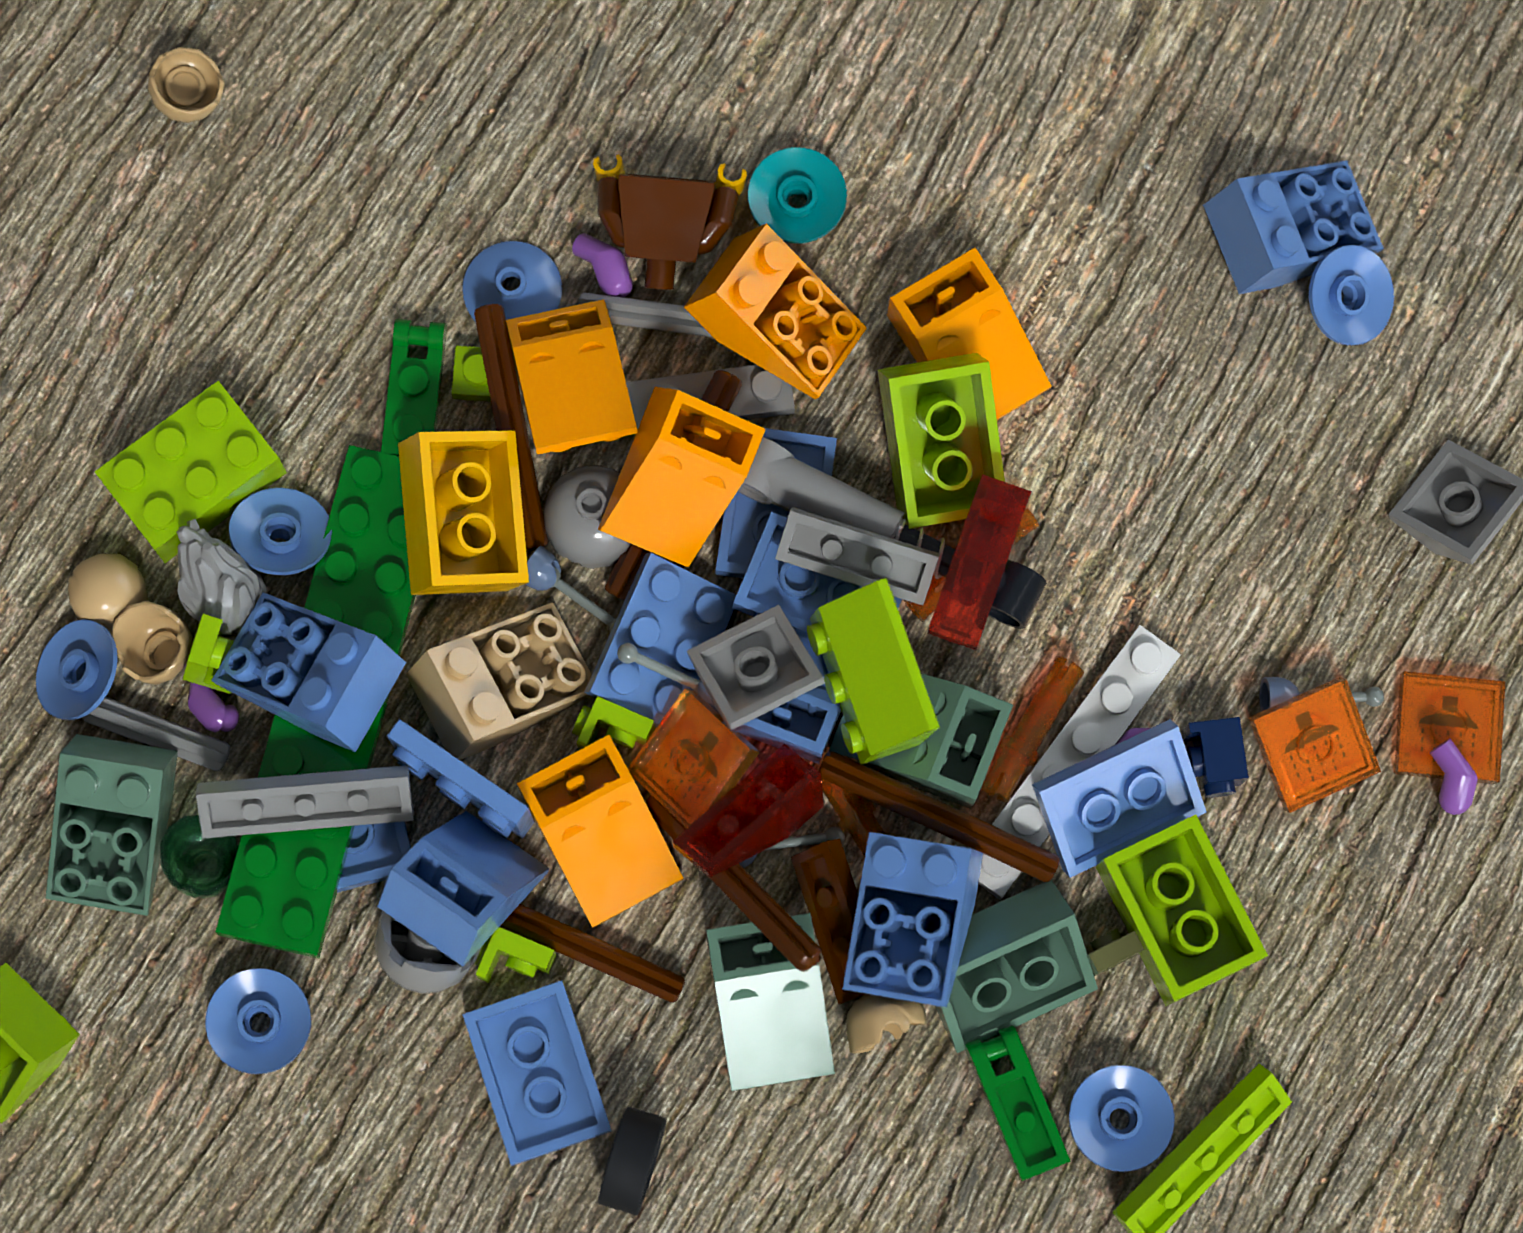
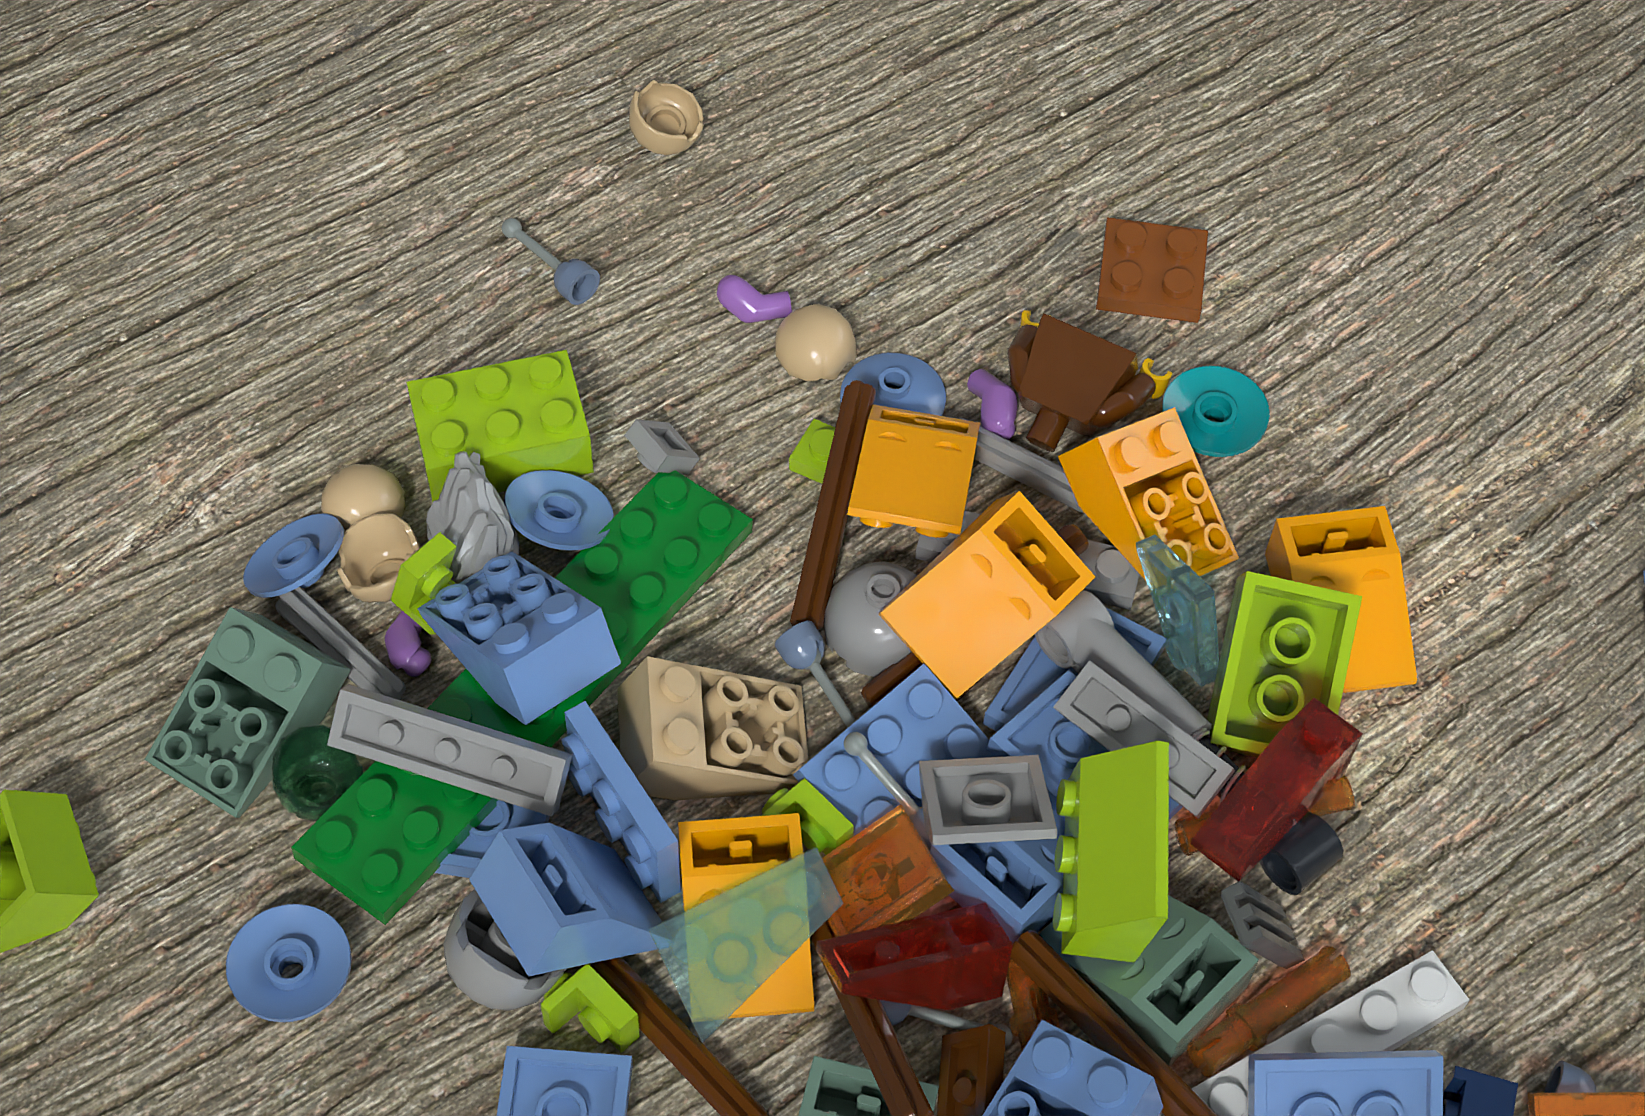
camera: 25 degrees right, 20 degrees down
green plate [381,319,447,456] -> none
yellow brick [398,431,529,595] -> none
none -> sand blue hinge [501,218,600,305]
none -> light grey plate [624,419,700,474]
none -> clear light blue wing [648,847,844,1043]
none -> medium lavender arm [717,275,792,323]
none -> tan hair [775,304,857,381]
none -> dark orange plate [1096,217,1208,323]
none -> clear light blue wing [1136,535,1219,687]
none -> dark grey tile [1221,881,1305,969]

